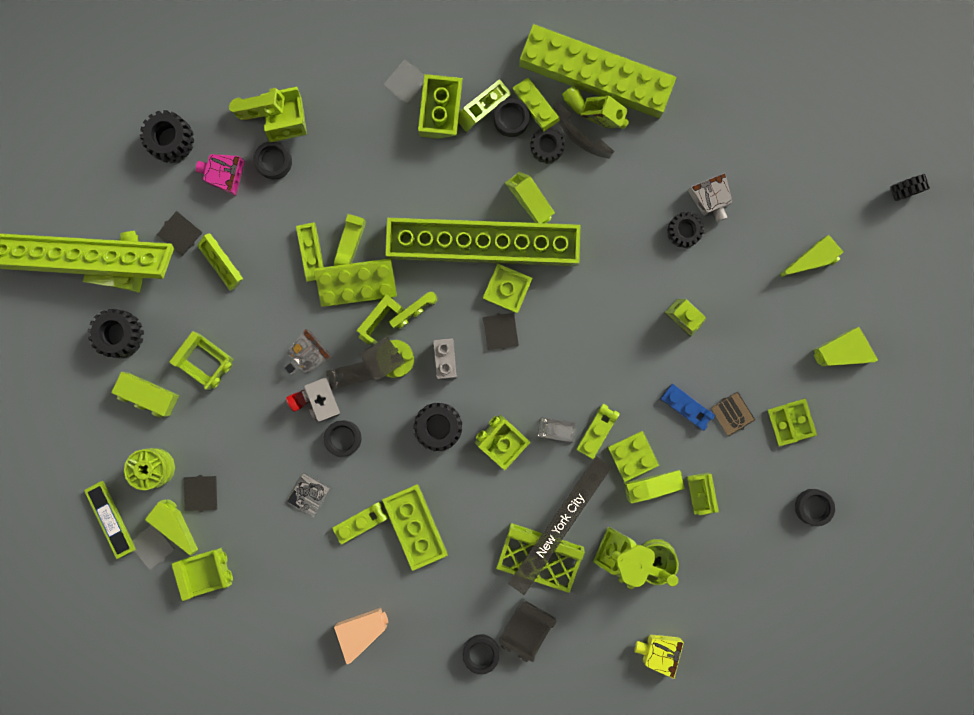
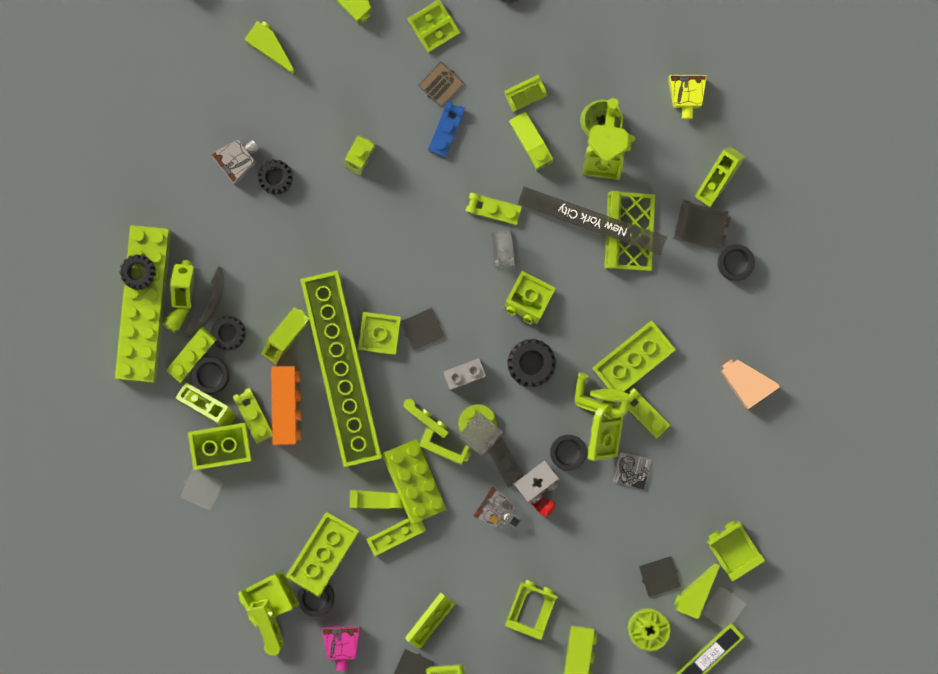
camera: 110 degrees left, 0 degrees up
lime plate [607,431,659,482] -> none
none -> black tyre [119,254,156,290]
none -> lime plate [233,387,272,444]
none -> orange brick [271,366,302,445]
none -> lime plate [286,512,359,597]
none -> lime plate [575,372,630,461]
none -> lime slope [695,146,746,207]

